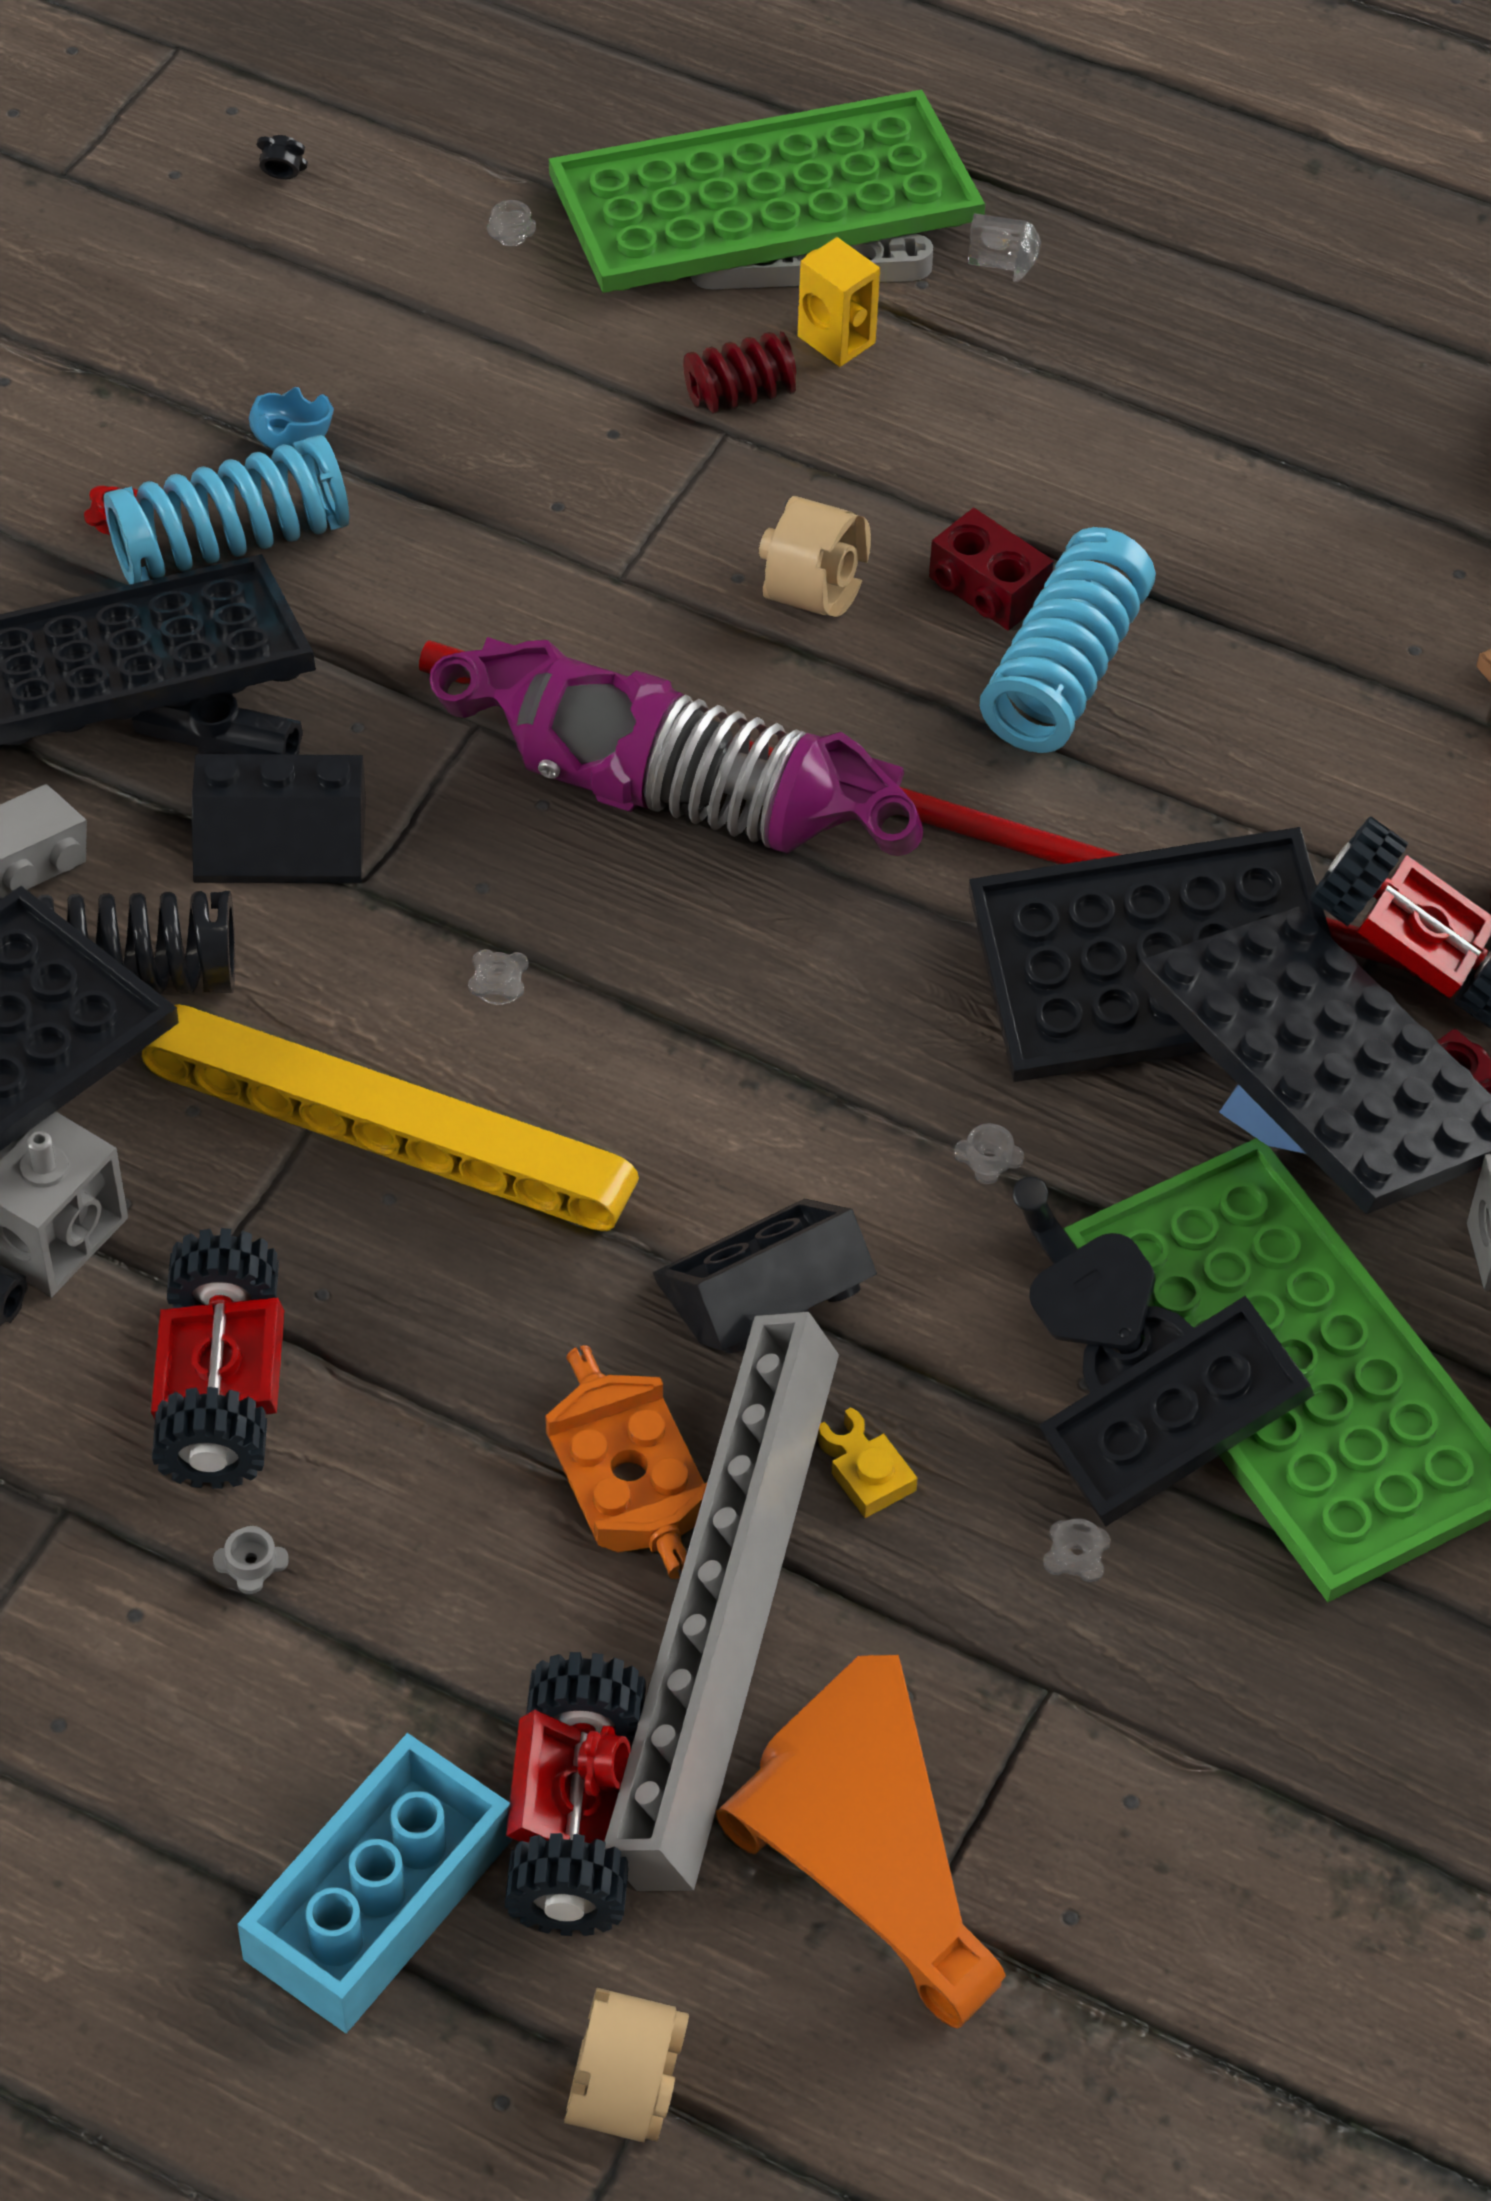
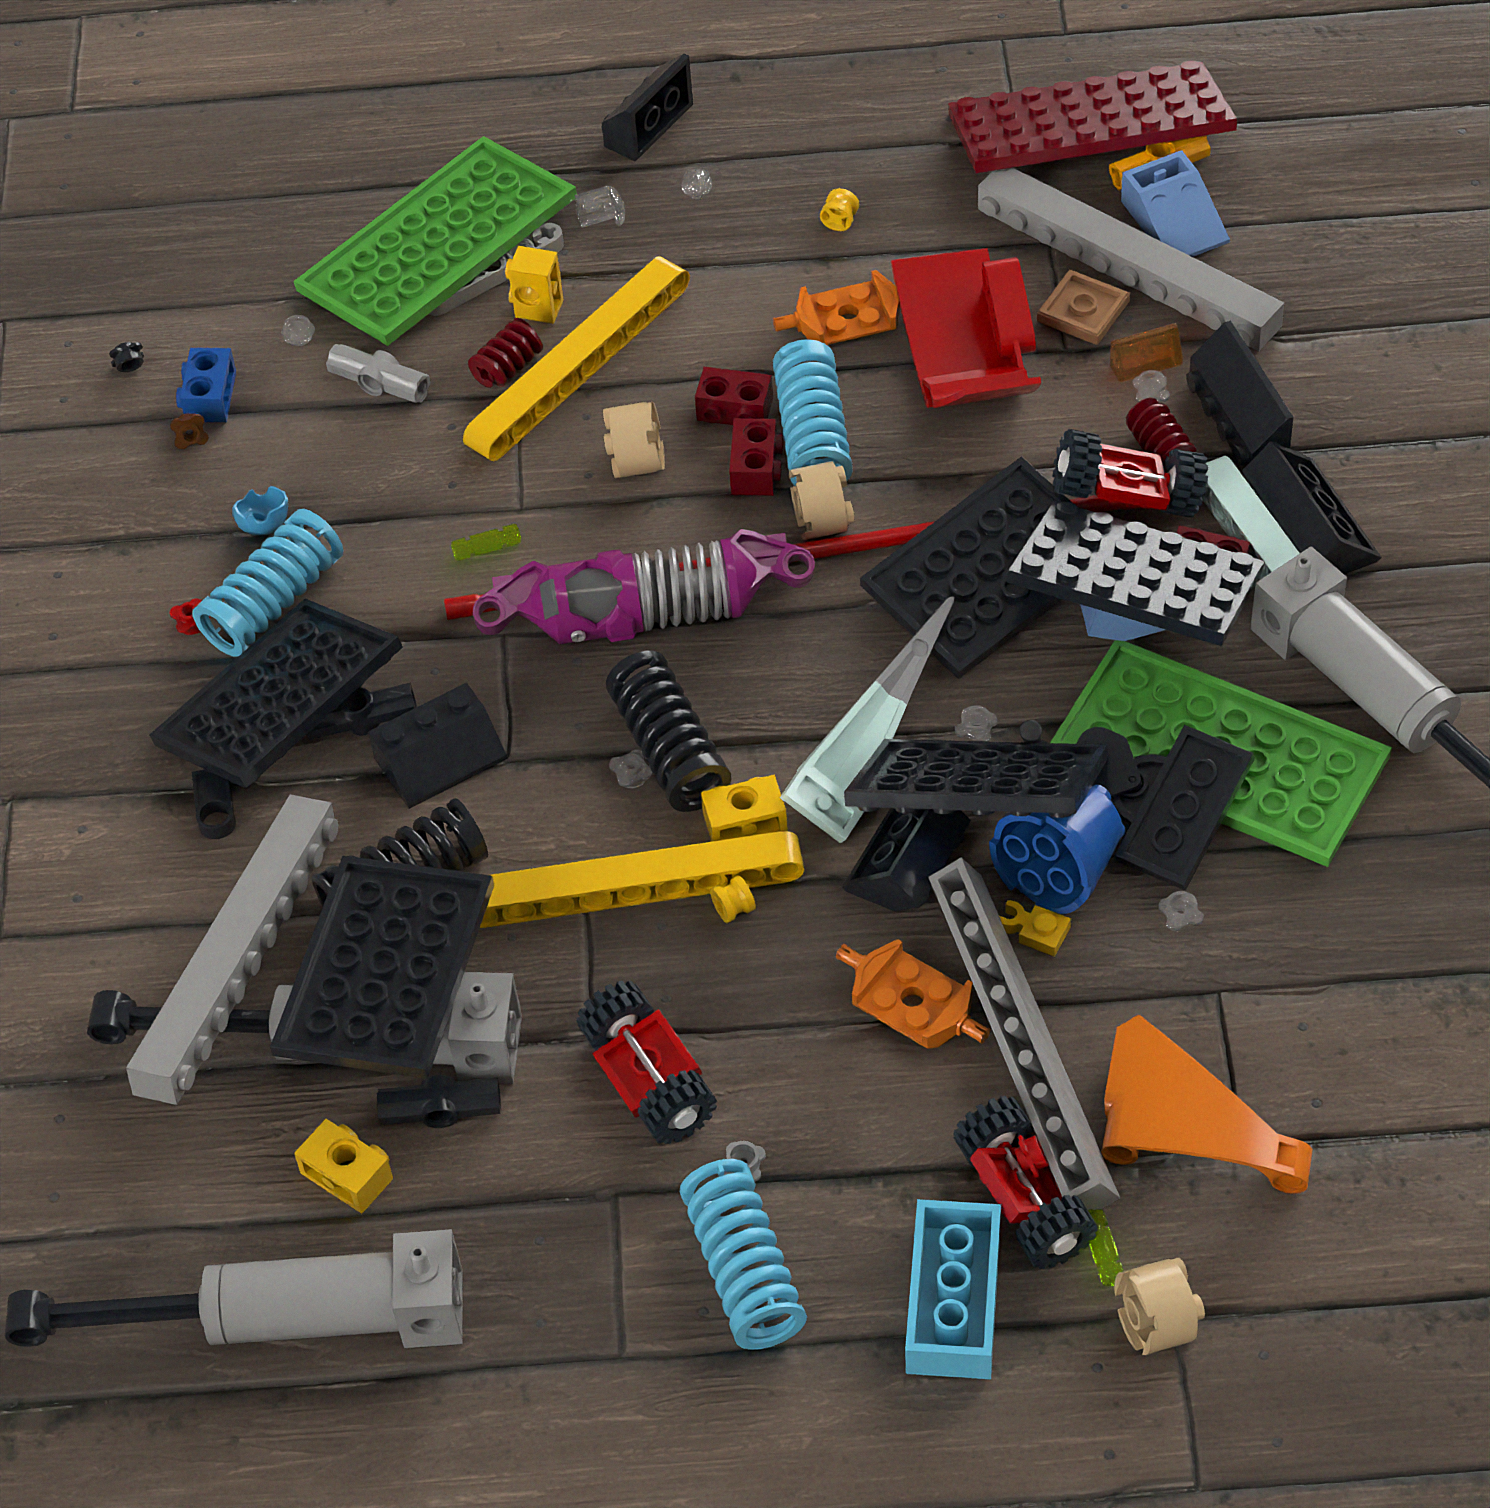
camera: 25 degrees left, 0 degrees up
none -> reddish brown plate [170,413,209,449]
none -> blue brick [176,348,236,422]
none -> light grey piece [326,344,430,403]
none -> clear neon green axle [451,523,521,561]
none -> yellow beam [463,256,690,461]
none -> black slope [601,54,693,161]
none -> black piece [606,650,732,812]
none -> medium azure piece [679,1159,807,1350]
none -> clear plate [682,168,712,200]
none -> yellow brick [701,774,788,842]
none -> yellow wheel [710,875,756,924]
none -> dark red brick [729,418,783,496]
none -> orange plate [773,270,900,345]
none -> light aqua plate [780,597,954,843]
none -> tan brick [789,461,854,540]
none -> yellow wheel [820,188,859,231]
none -> black plate [844,739,1108,818]
none -> red beam [891,248,1041,408]
none -> blue cone [989,785,1125,914]
none -> clear neon green axle [1088,1209,1124,1287]

